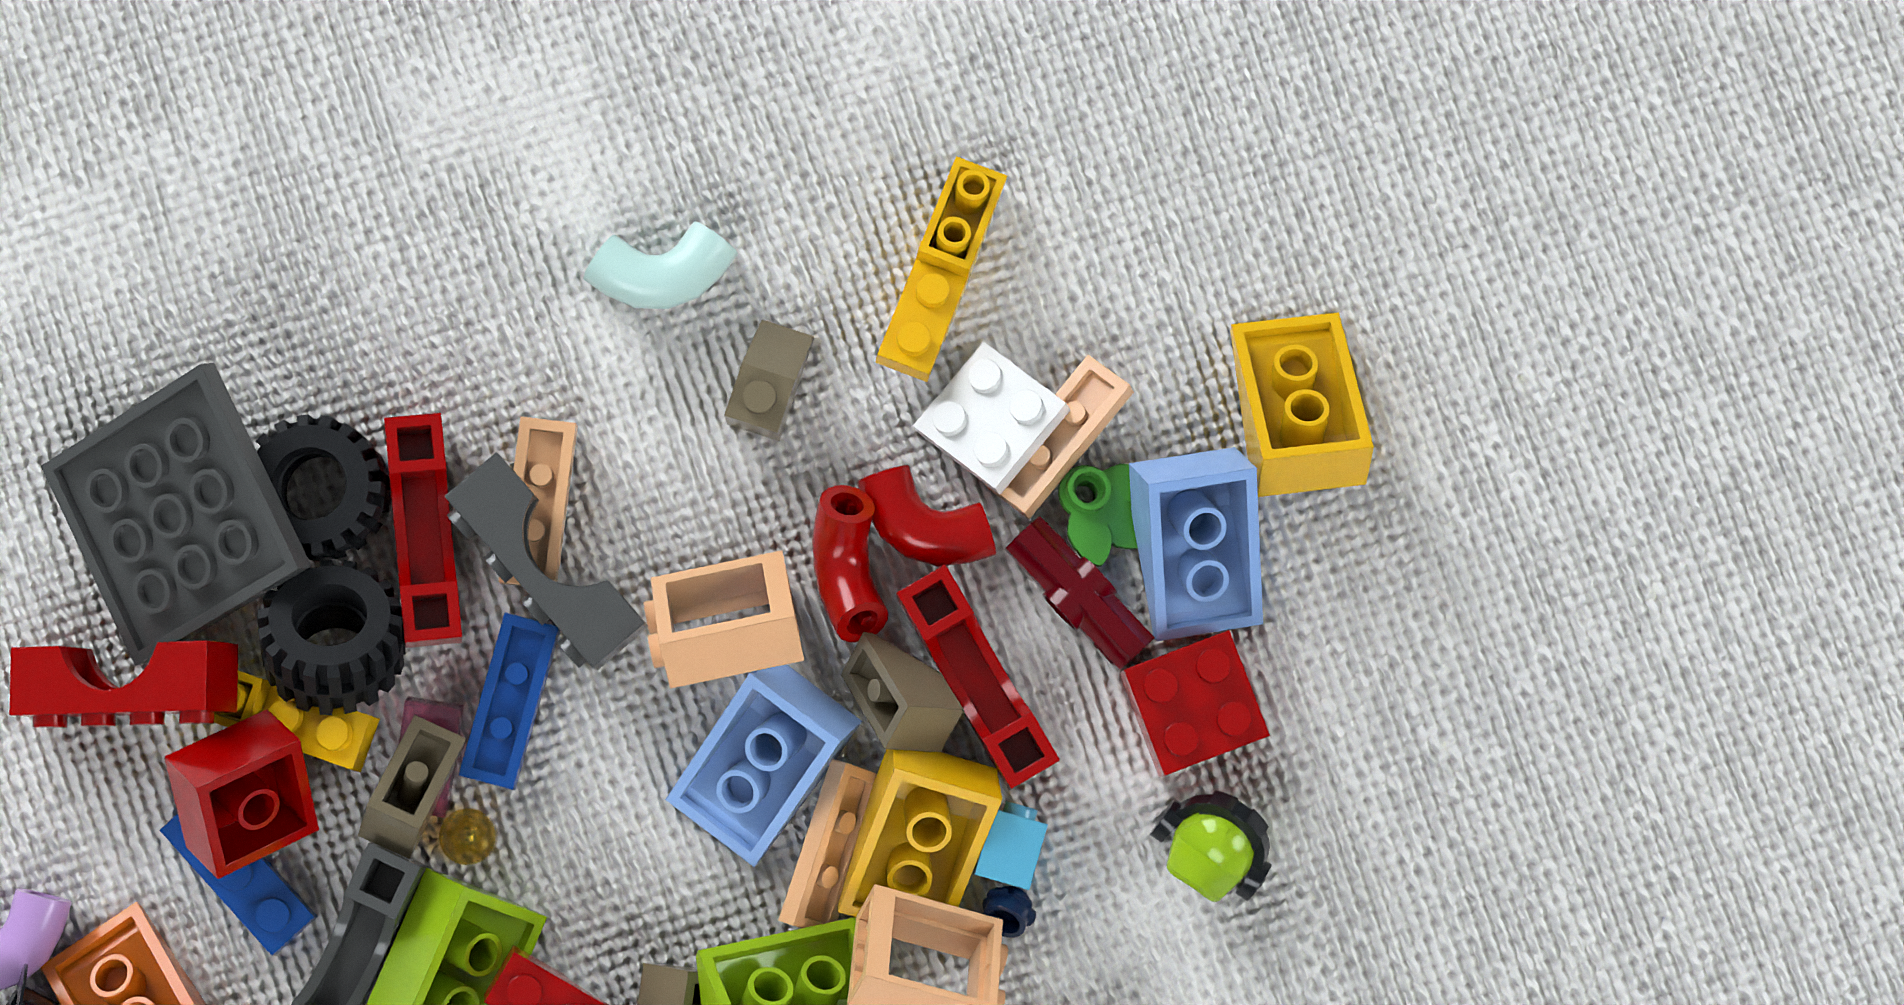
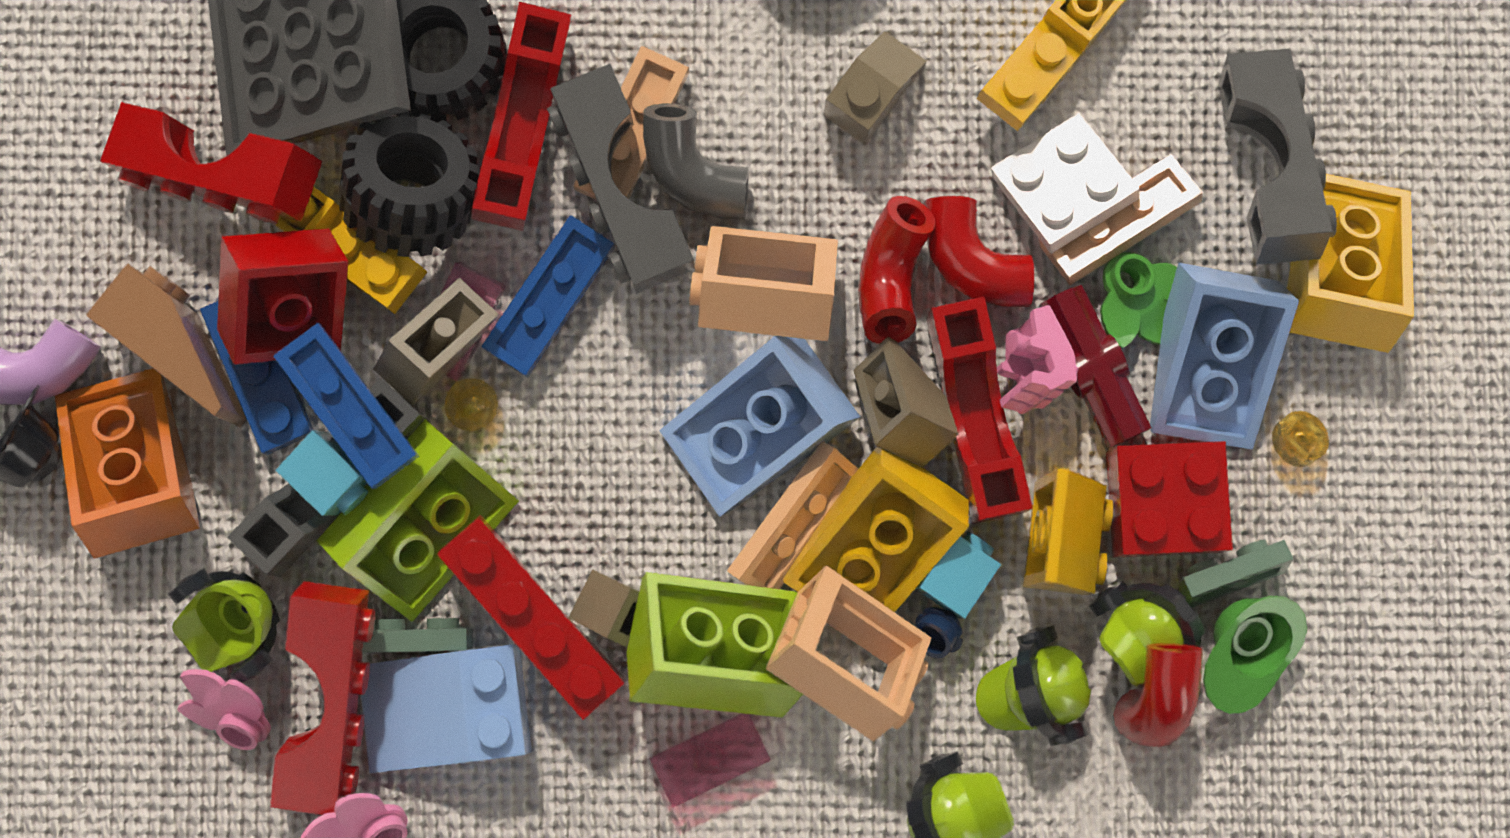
camera: 25 degrees right, 0 degrees up
none -> medium nougat slope [86,263,247,427]
none -> blue plate [273,323,420,490]
none -> medium azure brick [275,430,368,516]
none -> dark grey cylinder [643,103,749,220]
none -> lime cap [975,625,1091,746]
none -> bright pink hand [997,305,1078,414]
none -> yellow slope [1023,468,1113,595]
none -> red cylinder [1113,643,1203,747]
none -> sand green plate [1177,539,1293,608]
none -> bright green piece [1203,596,1307,714]
none -> dark grey arch [1218,48,1337,264]
none -> clear yellow tile [1272,411,1329,467]

